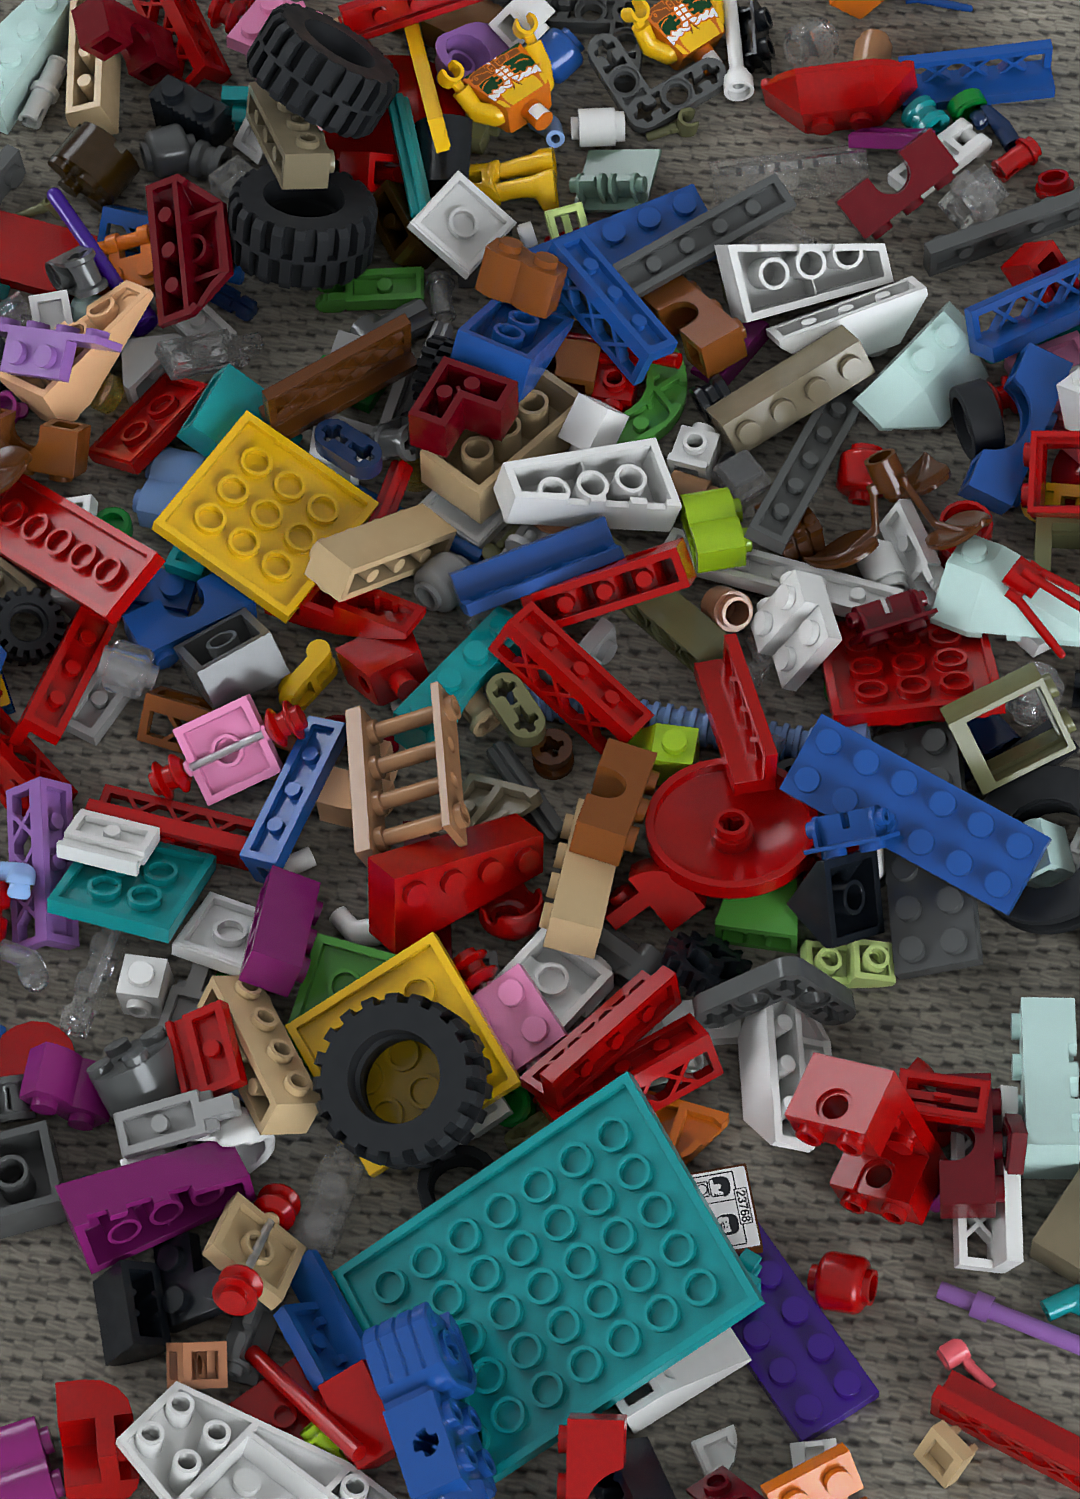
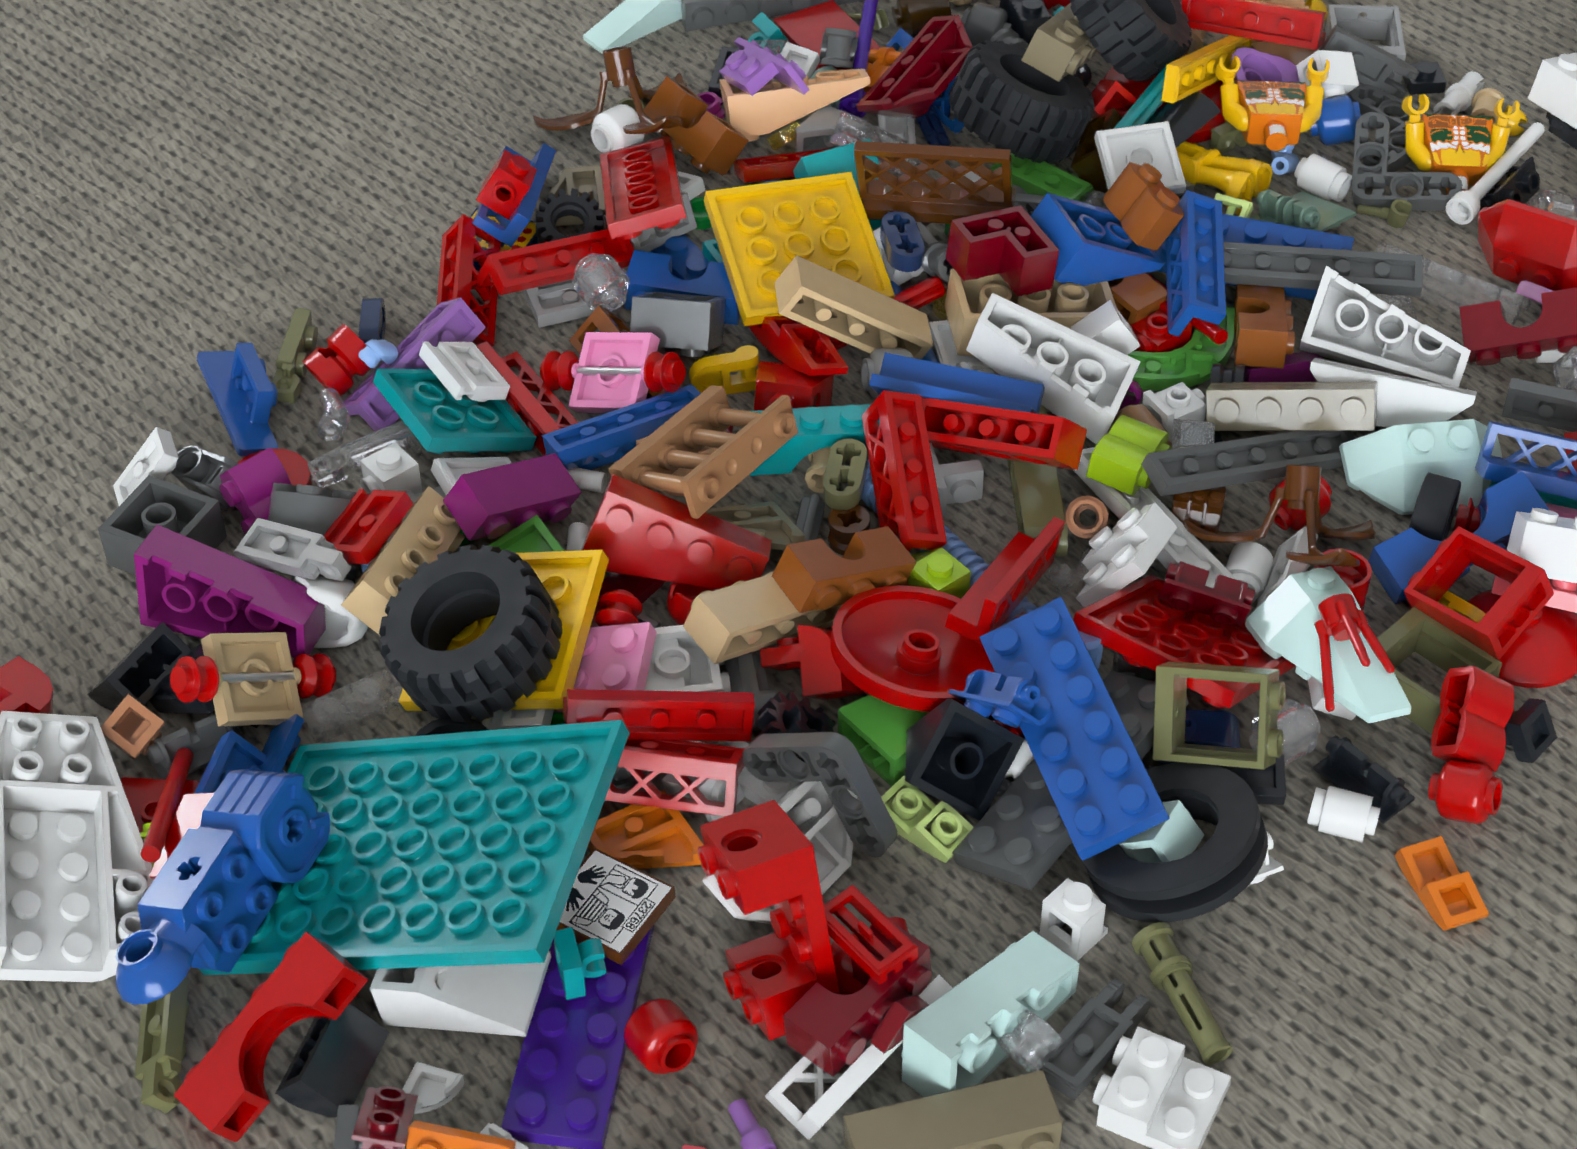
camera: 35 degrees right, 15 degrees down
none -> white brick [1039,878,1108,961]

